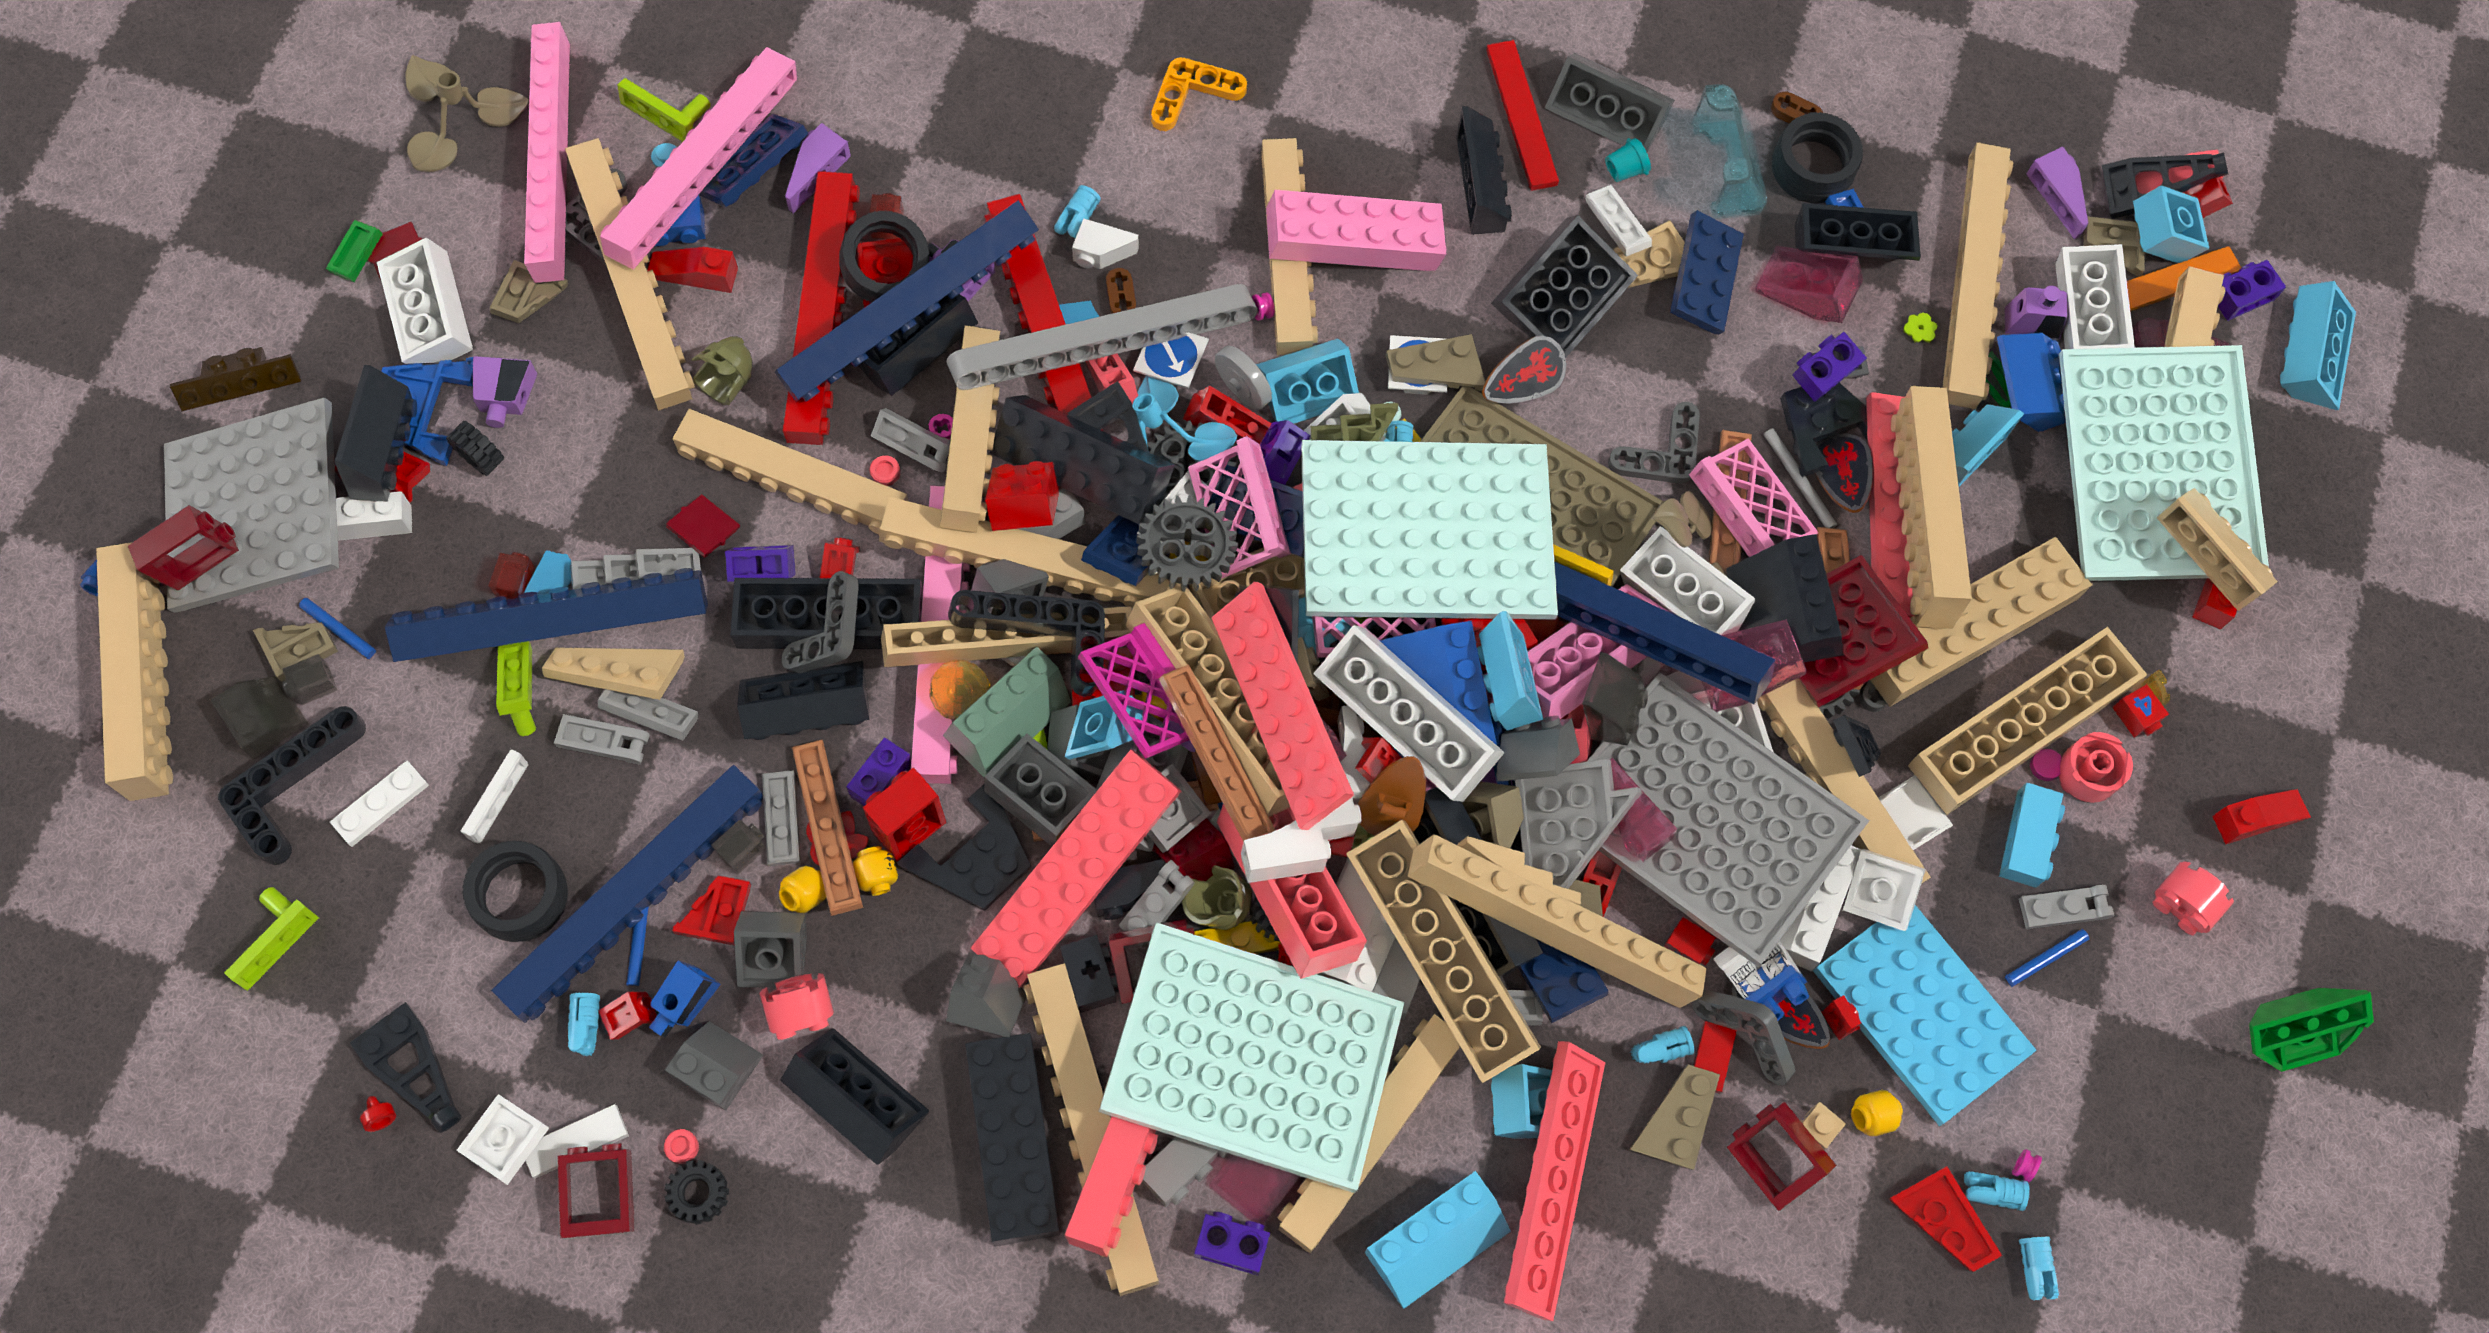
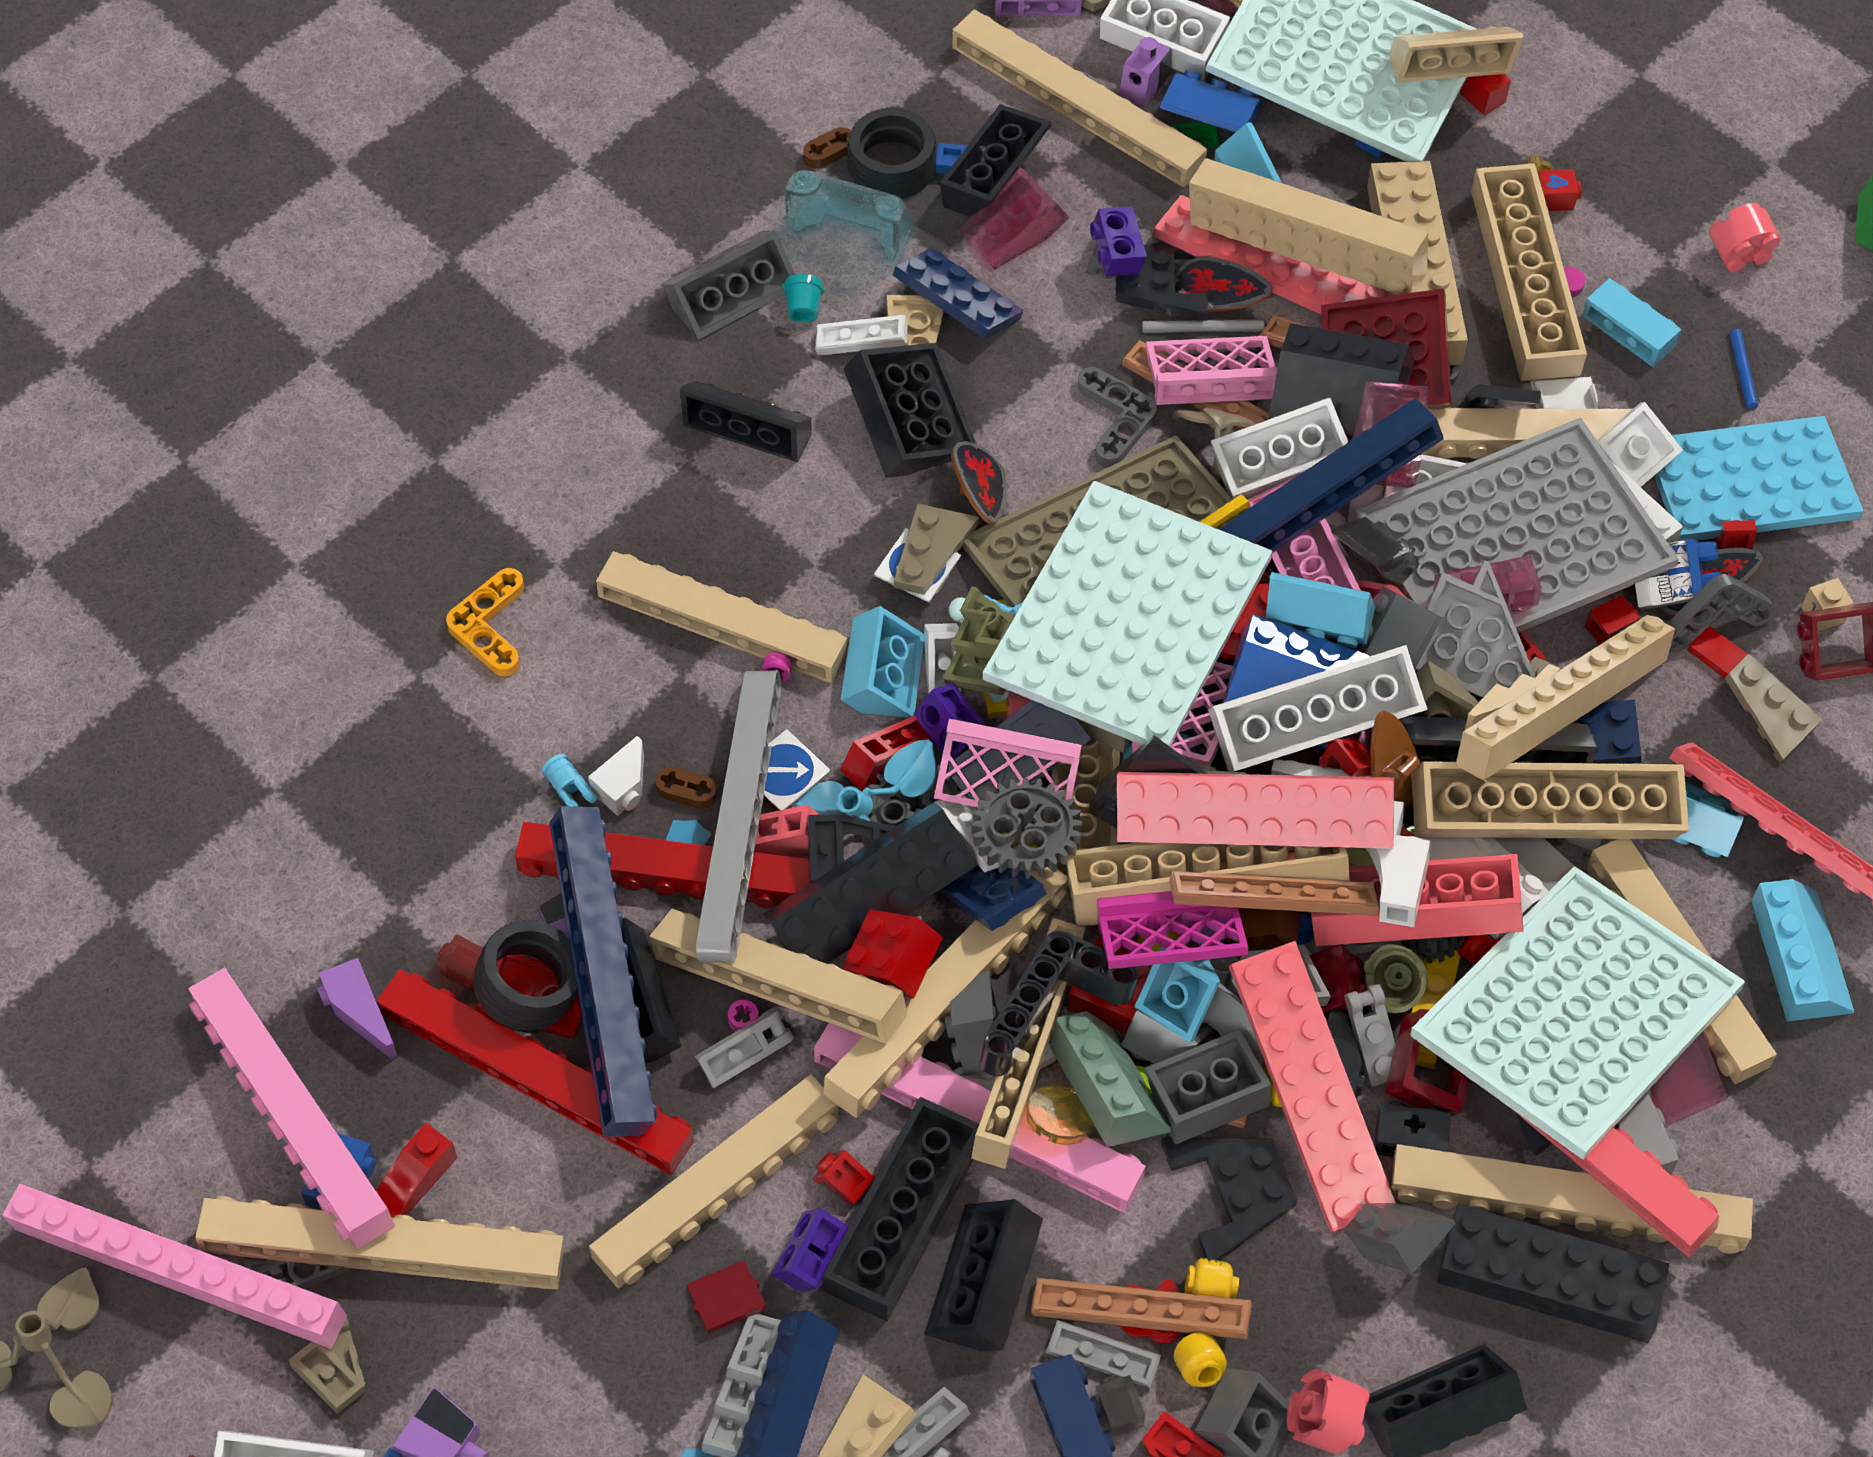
camera: 60 degrees left, 10 degrees down
lime piece [617,78,711,142] -> none
medium azure plate [651,143,676,167] -> none
olive helmet [691,336,753,405] -> none
dark blue plate [699,114,809,207] -> none
dark grey beam [782,571,858,673] -> none
dark purple brick [846,737,912,806] -> none
red brick [862,767,947,862] -> none
coral tile [870,455,901,486] -> none
dark purple brick [1194,1211,1270,1276] -> none
light grey wheel [1215,346,1272,410] -> none
bright pink brick [1266,190,1446,271] -> none
red tile [1486,40,1559,191] -> none
medium azure hinge [1630,1026,1694,1064] -> none
yellow head [1851,1090,1903,1137] -> none
lime plant [1903,313,1937,342] -> none
light grey plate [2019,885,2115,929] -> none
coral brick [2059,732,2133,803] -> none
red slope [2212,789,2311,844] -> none

